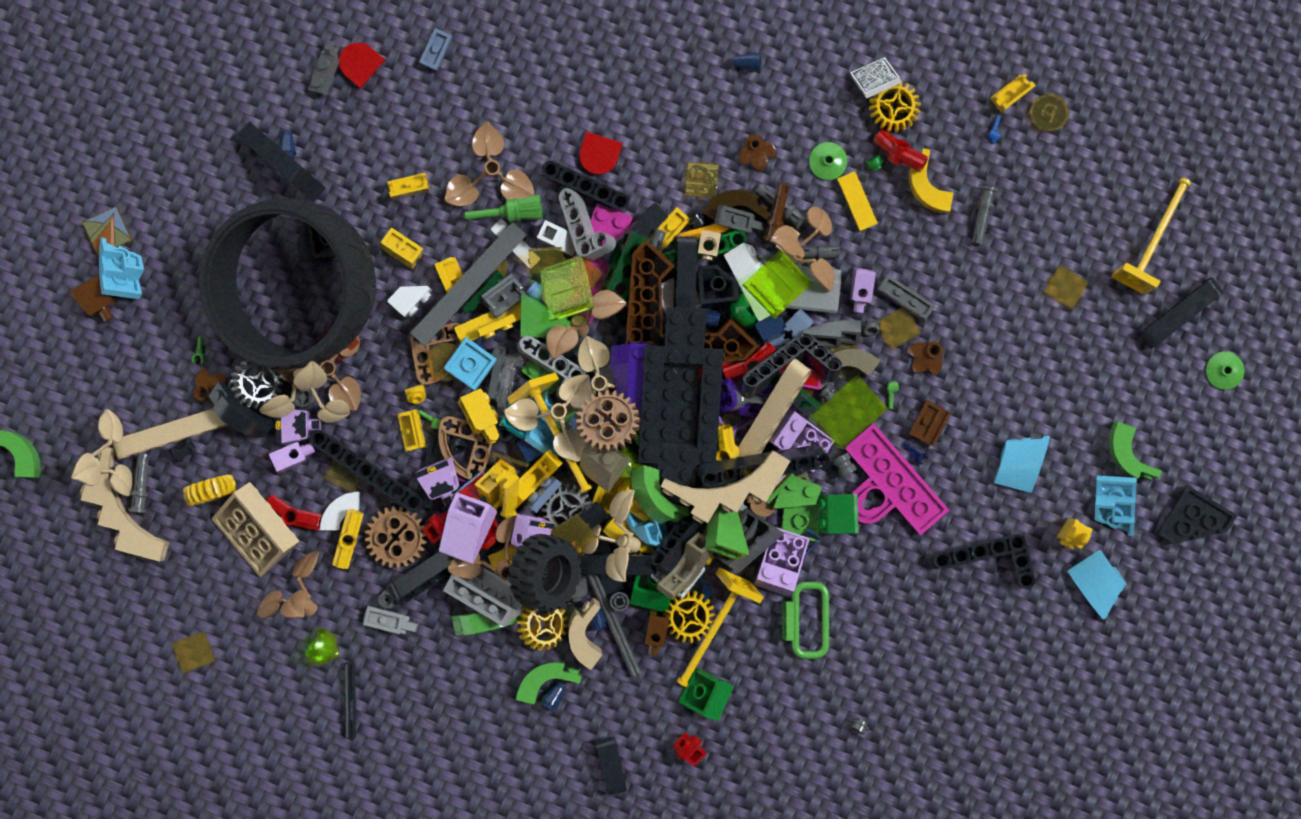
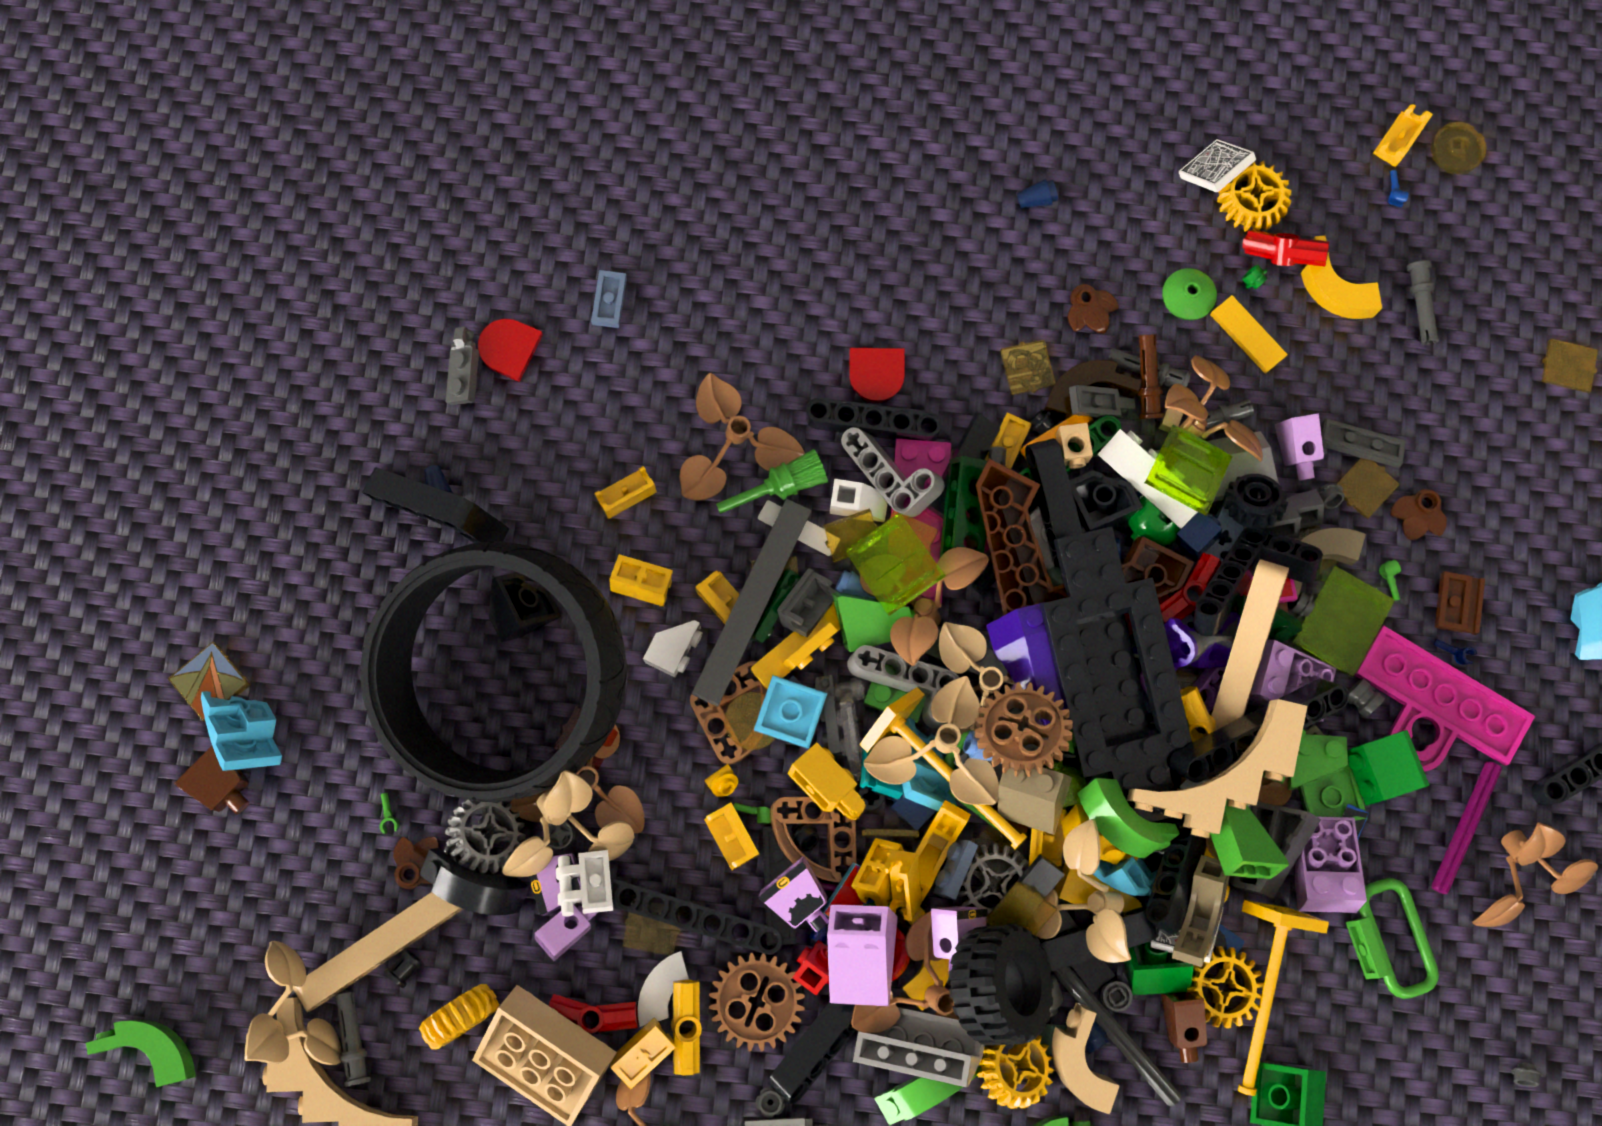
camera: 20 degrees left, 10 degrees down
none -> white plate [556,850,613,916]
none -> yellow hinge [610,1017,676,1089]
none -> black gear [1223,474,1288,529]
none -> magenta axle [1431,761,1502,894]
none -> medium nougat plant [1472,822,1598,927]

